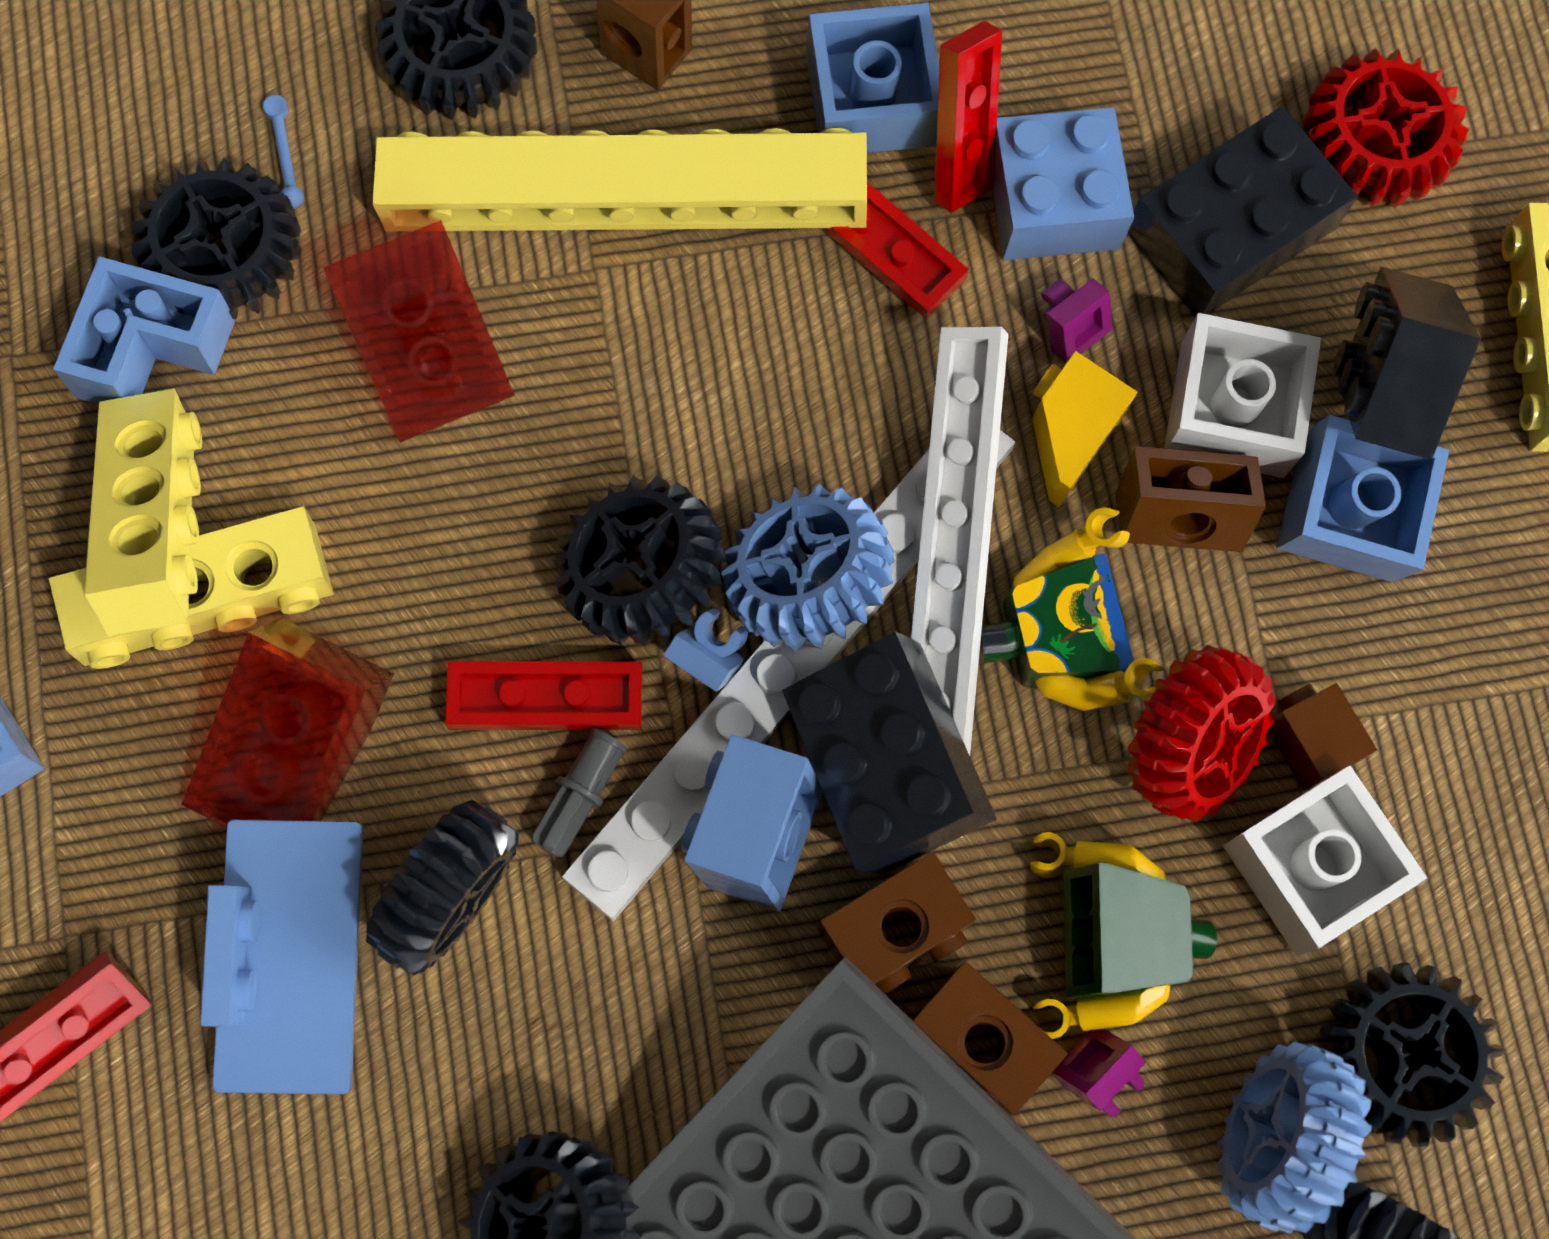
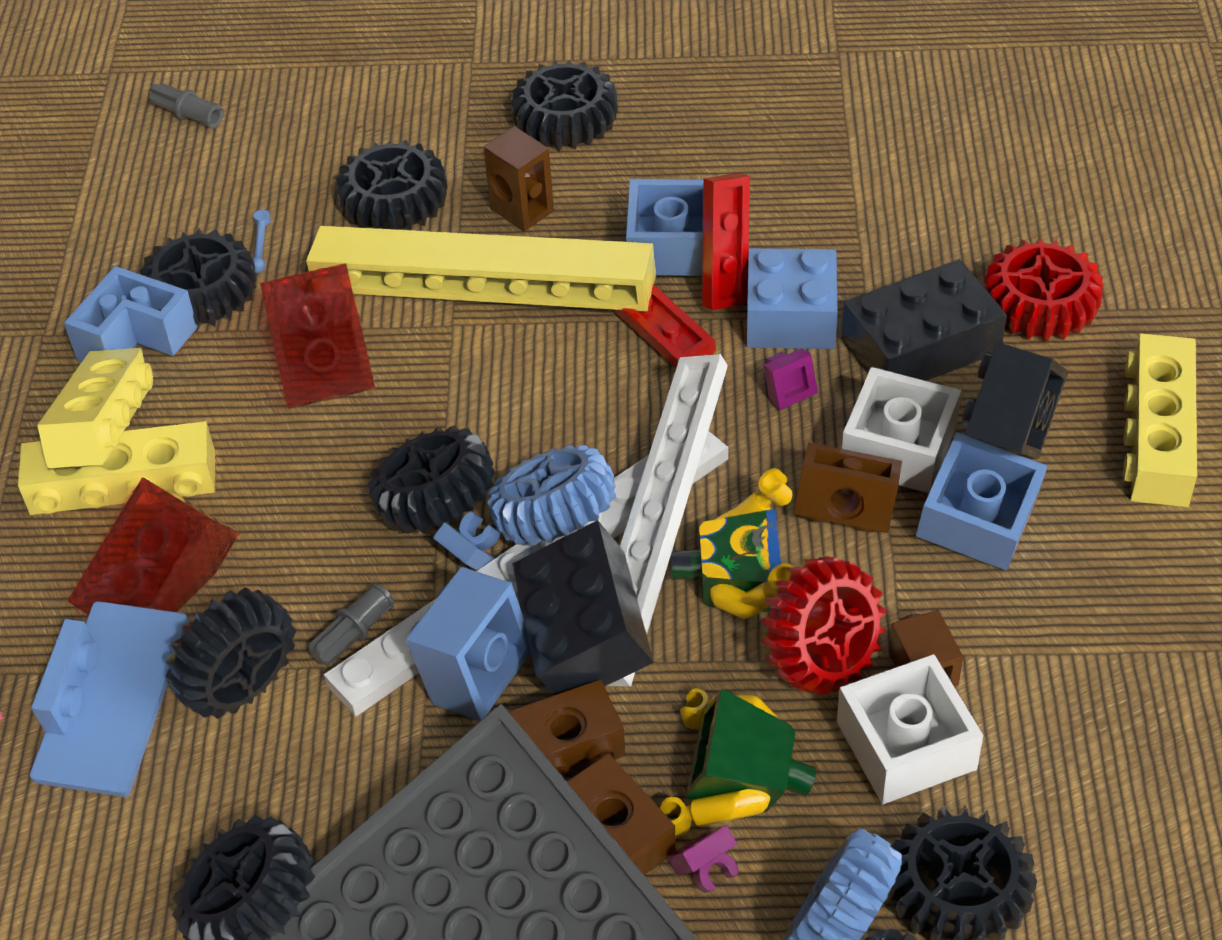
camera: 20 degrees right, 25 degrees down
red plate [446,661,643,730] -> none
yellow slope [1031,351,1138,507] -> none

